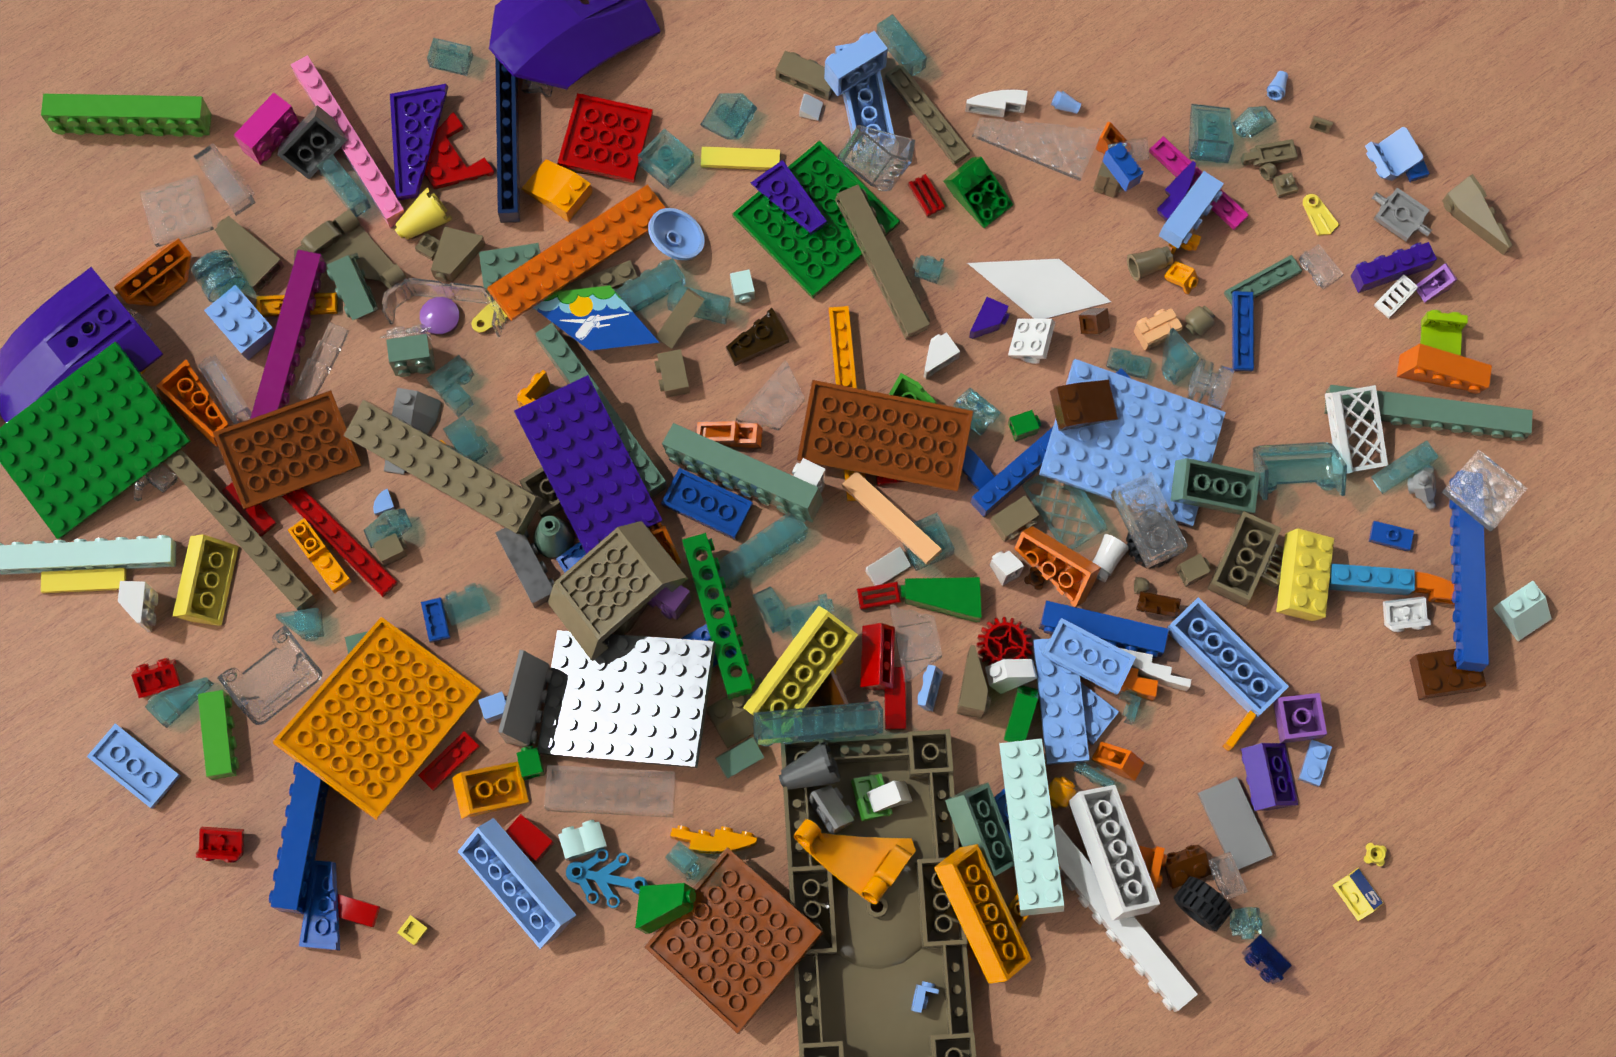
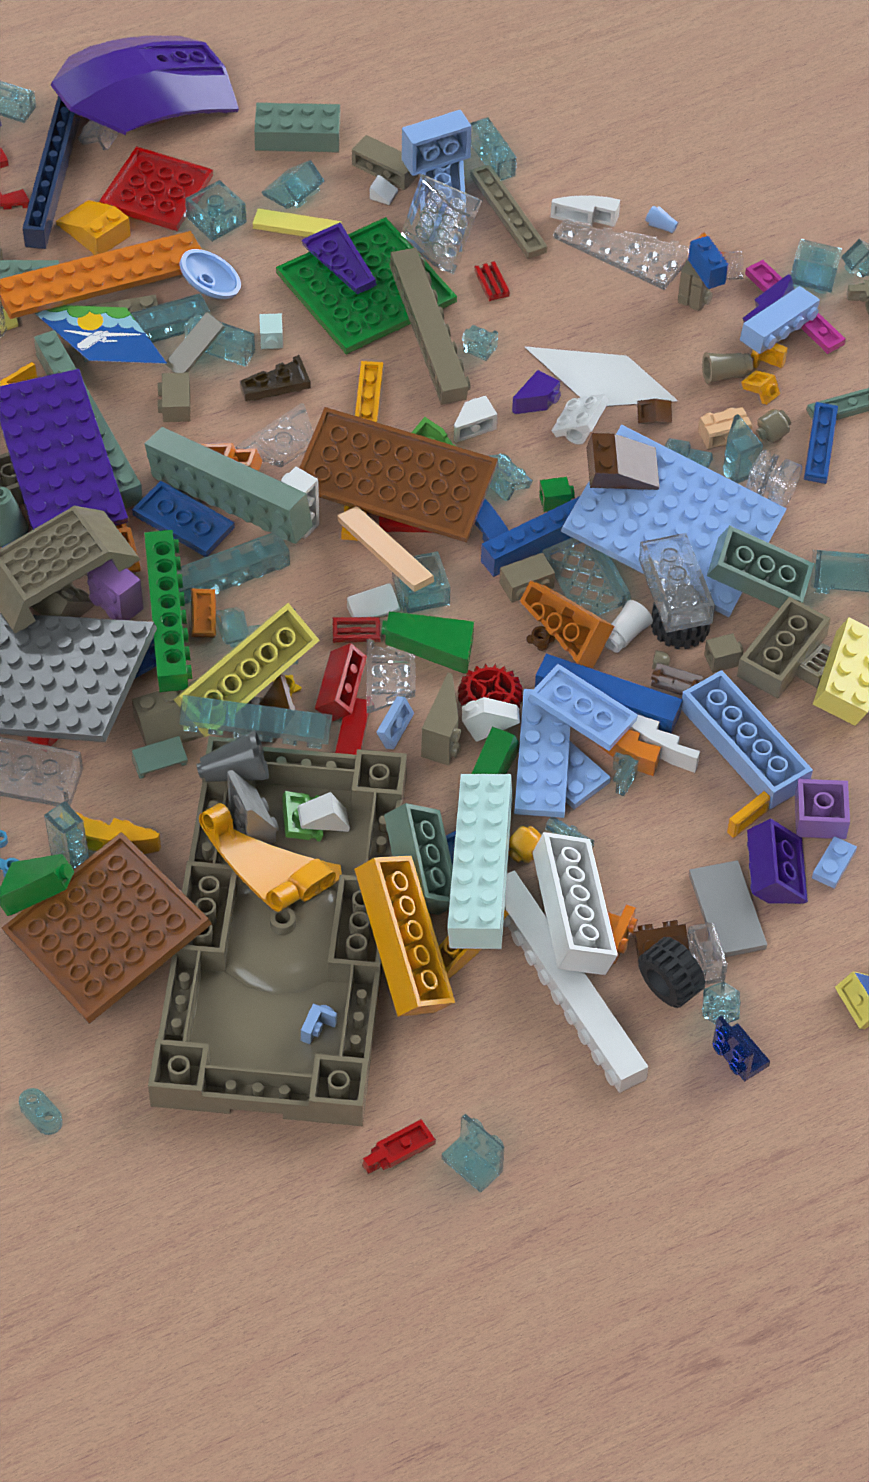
camera: 10 degrees right, 20 degrees down
green slope [943,156,1014,228] -> none
white slope [990,551,1024,586] -> none
orange slope [1091,742,1144,781] -> none
none -> orange plate [191,589,216,638]
none -> sand green brick [254,103,341,152]

